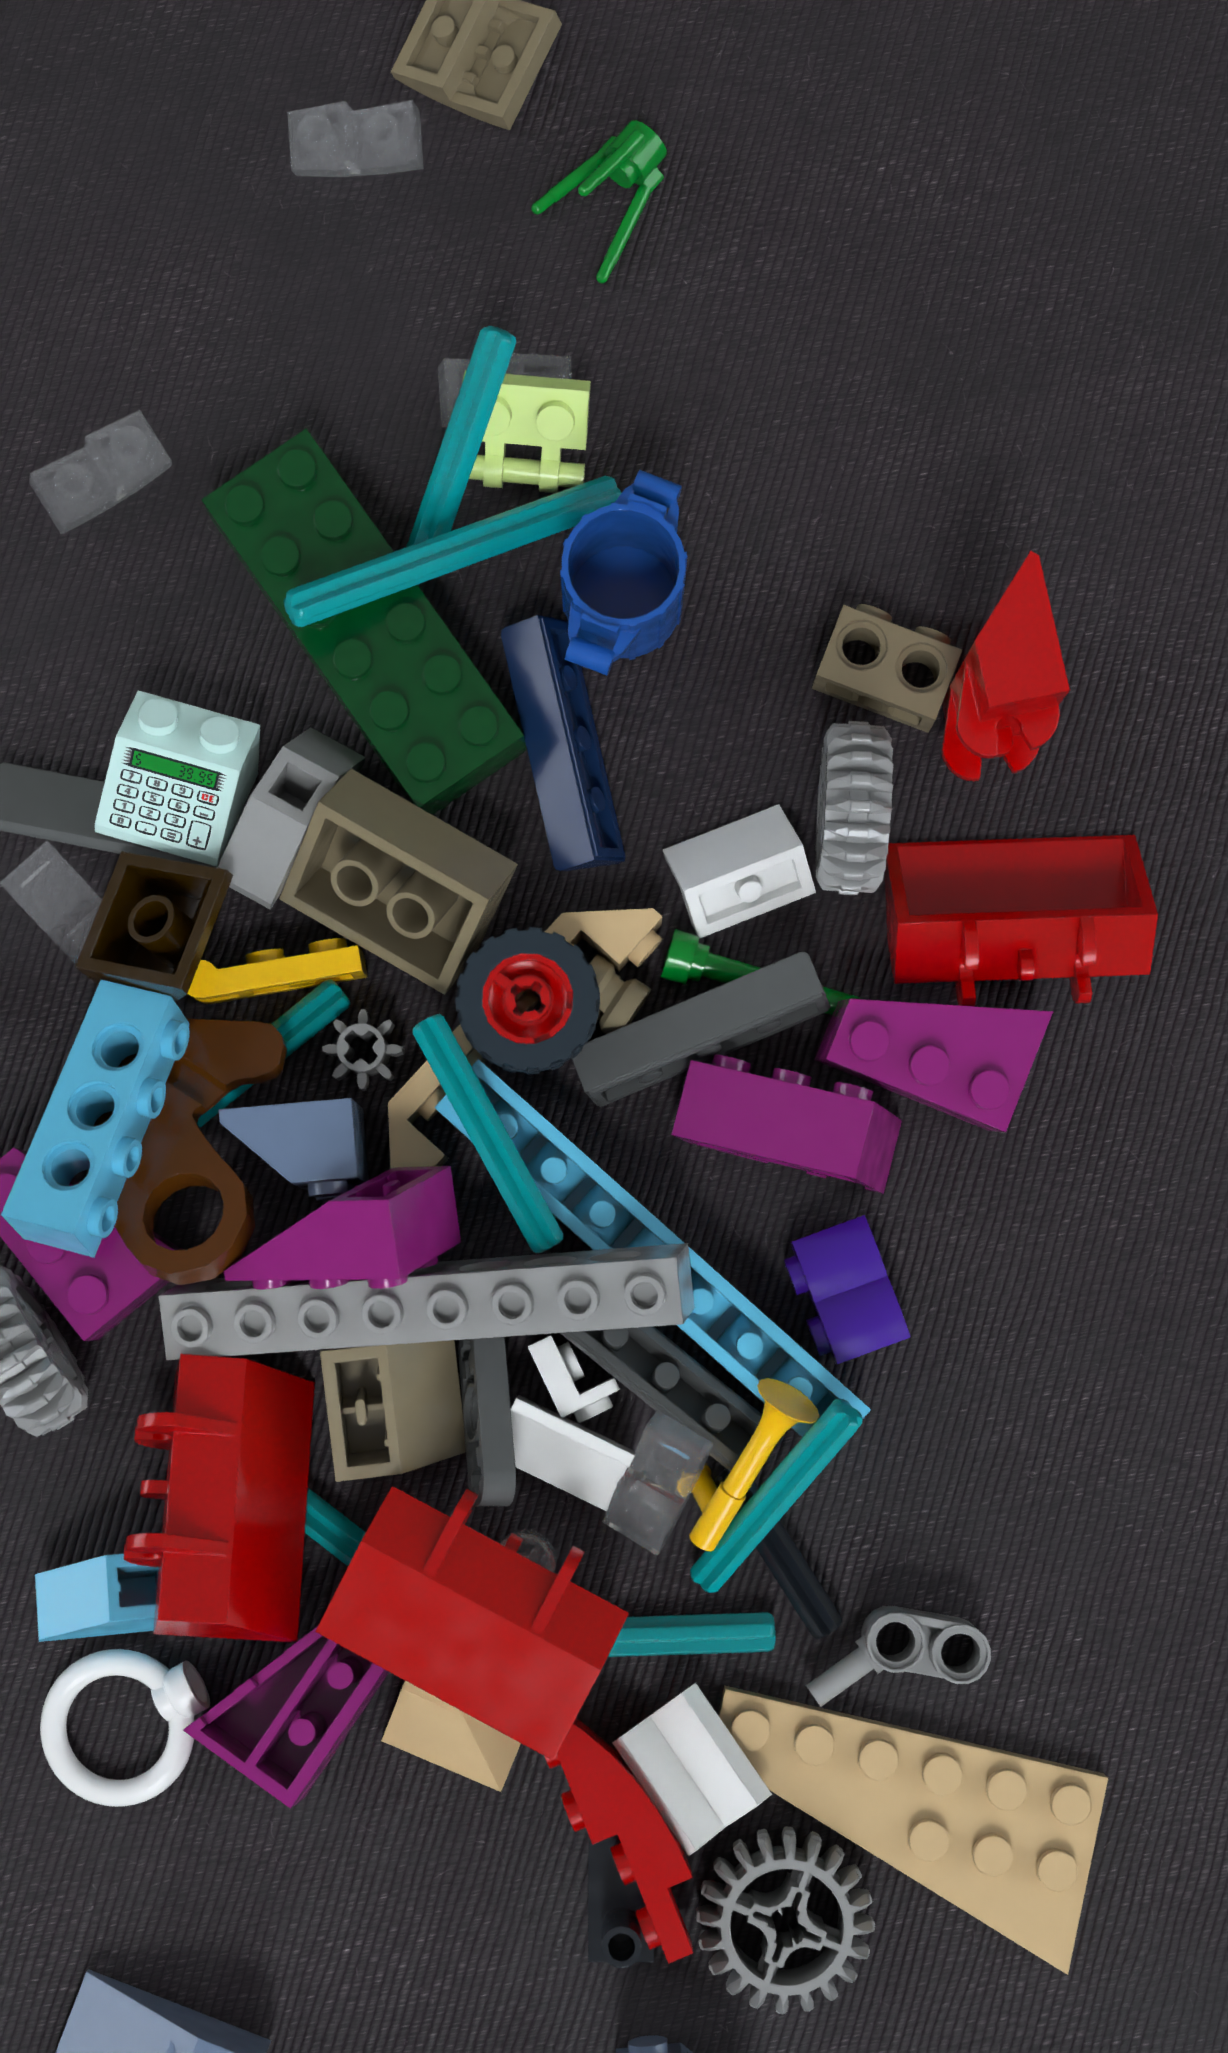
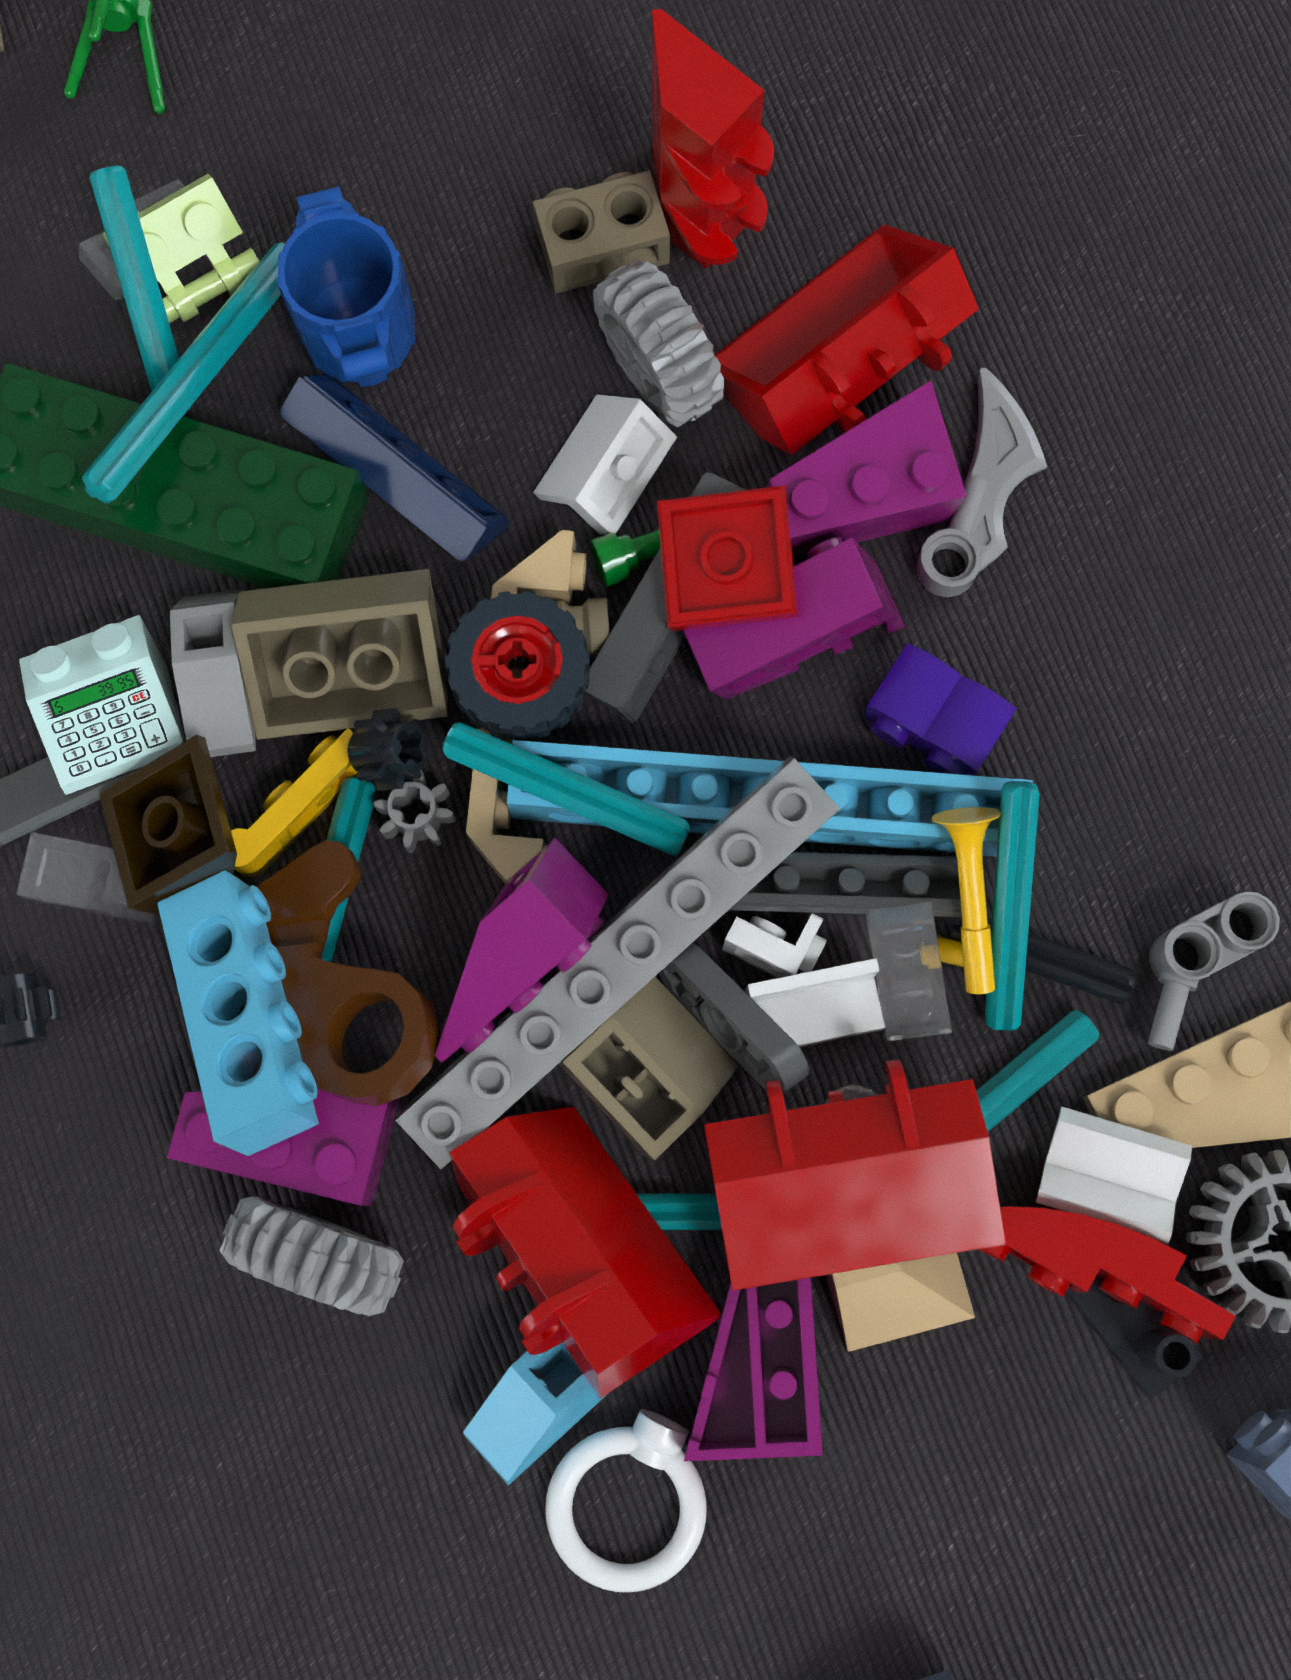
camera: 35 degrees left, 5 degrees down
sand blue slope [219,1098,369,1200] -> none
none -> black gear [347,708,428,791]
none -> red plate [657,485,798,631]
none -> light grey piece [916,368,1047,597]

